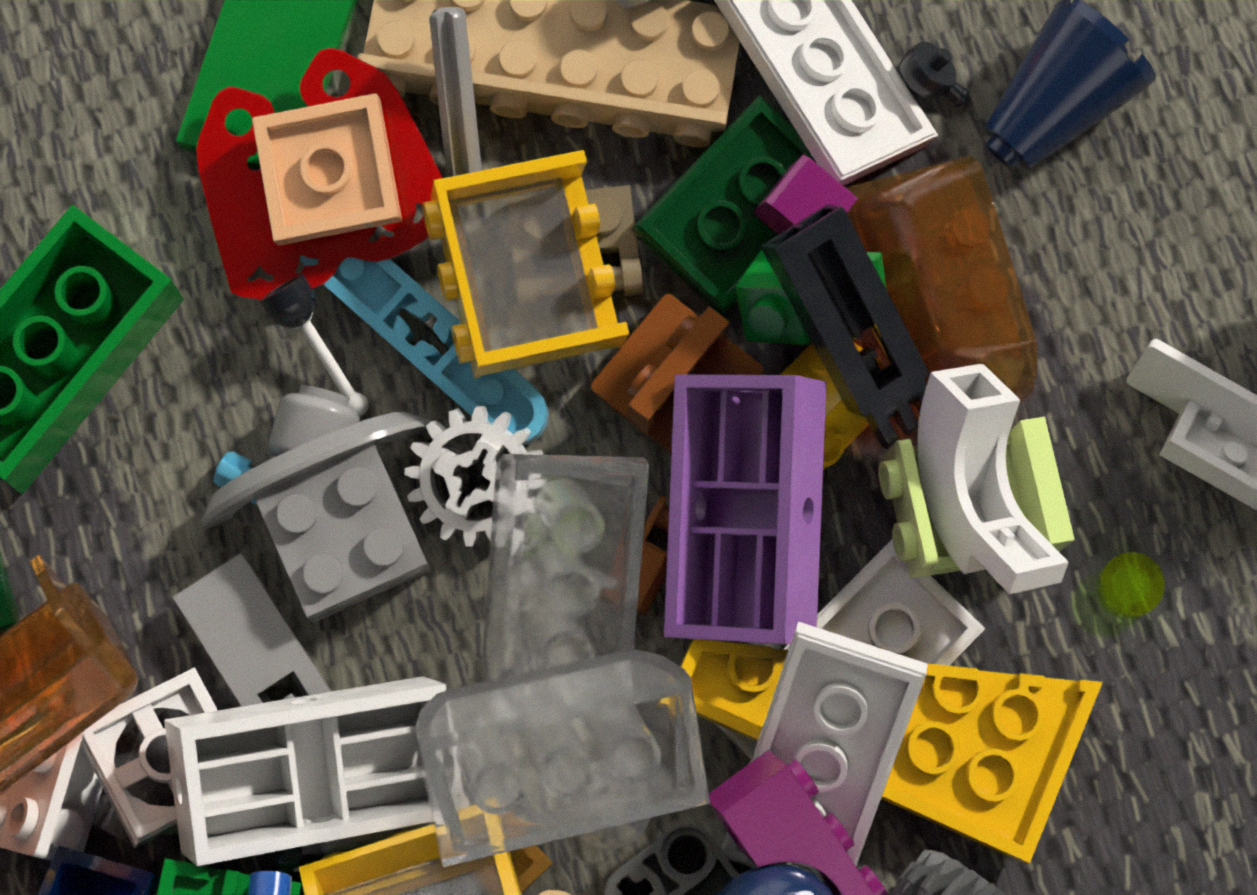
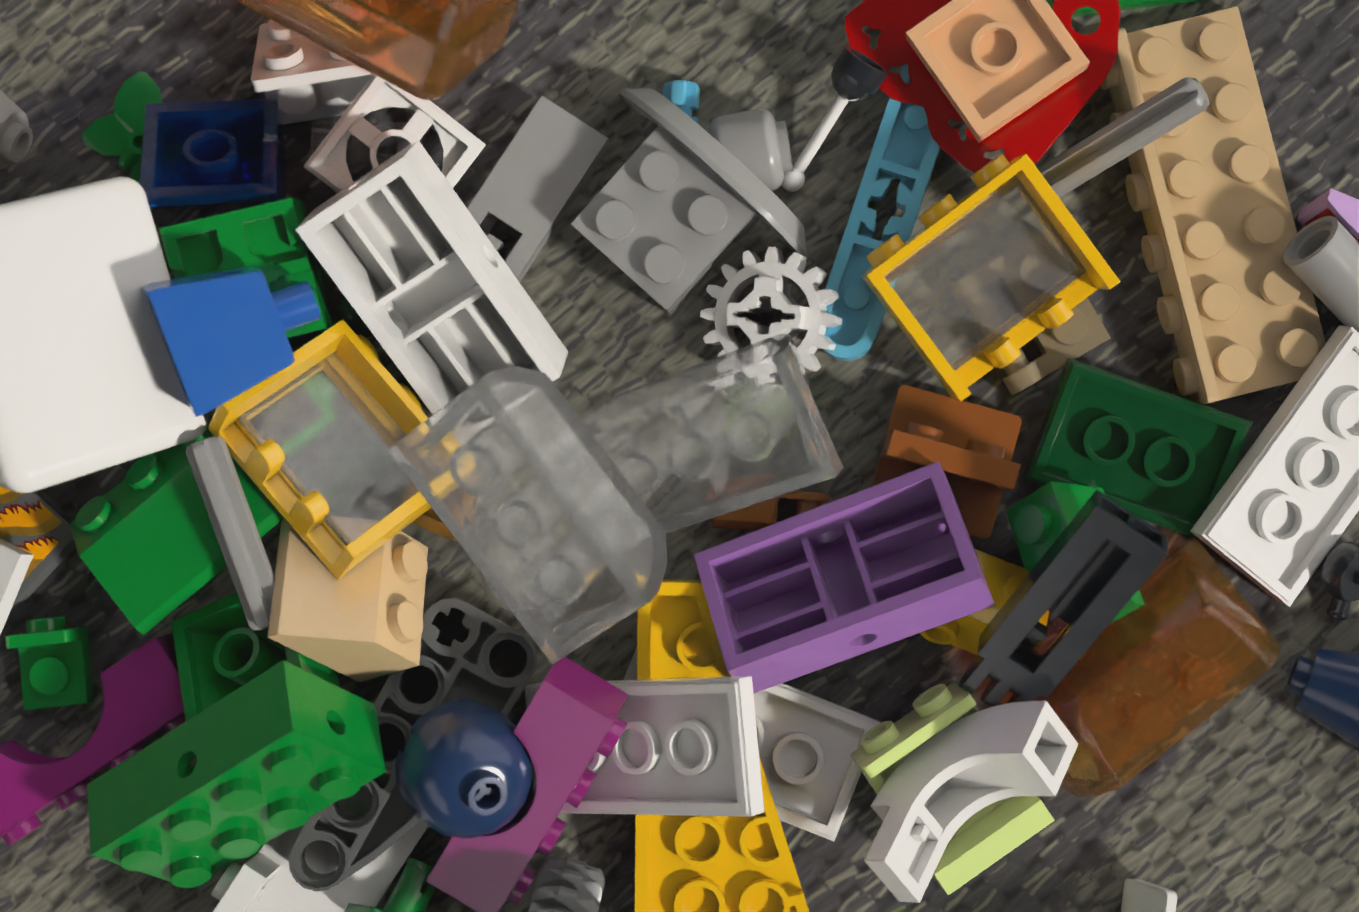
camera: 70 degrees right, 10 degrees up
magenta piece [754,155,858,235] -> none

